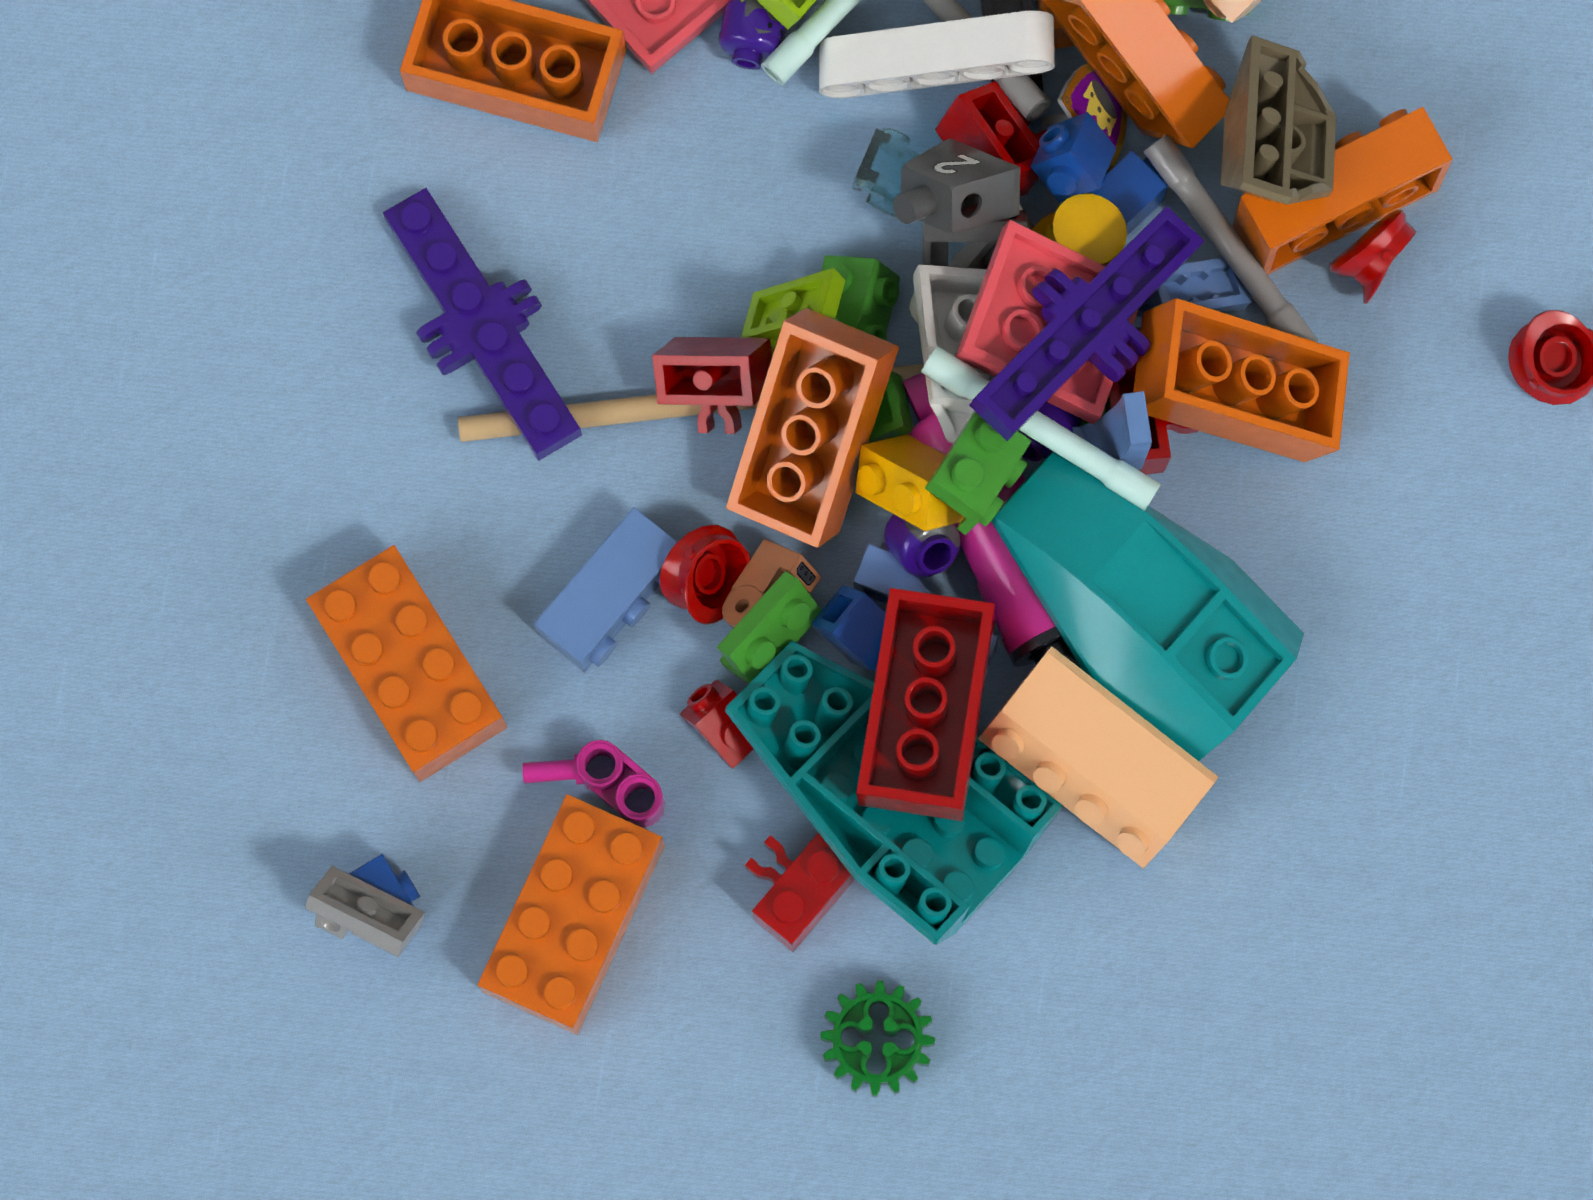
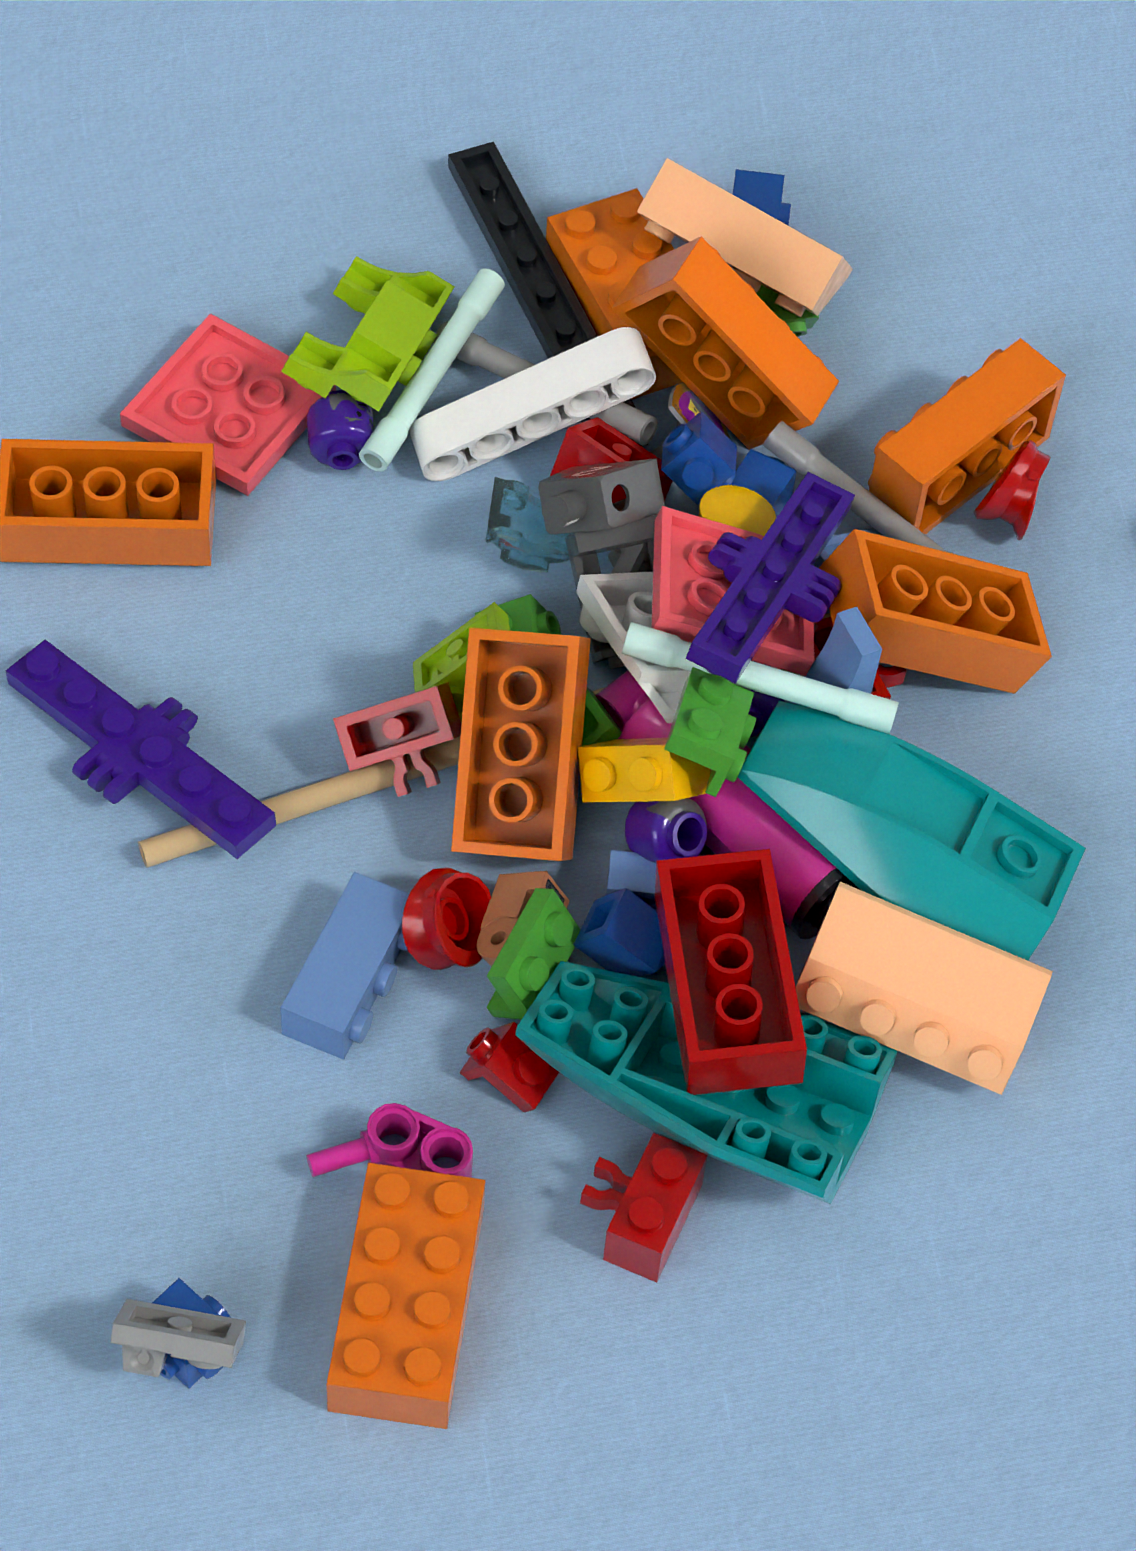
camera: 25 degrees left, 20 degrees down
orange brick [306,545,508,782] -> none
green gear [820,980,935,1097] -> none
dark tan wedge [1220,35,1336,205] -> none

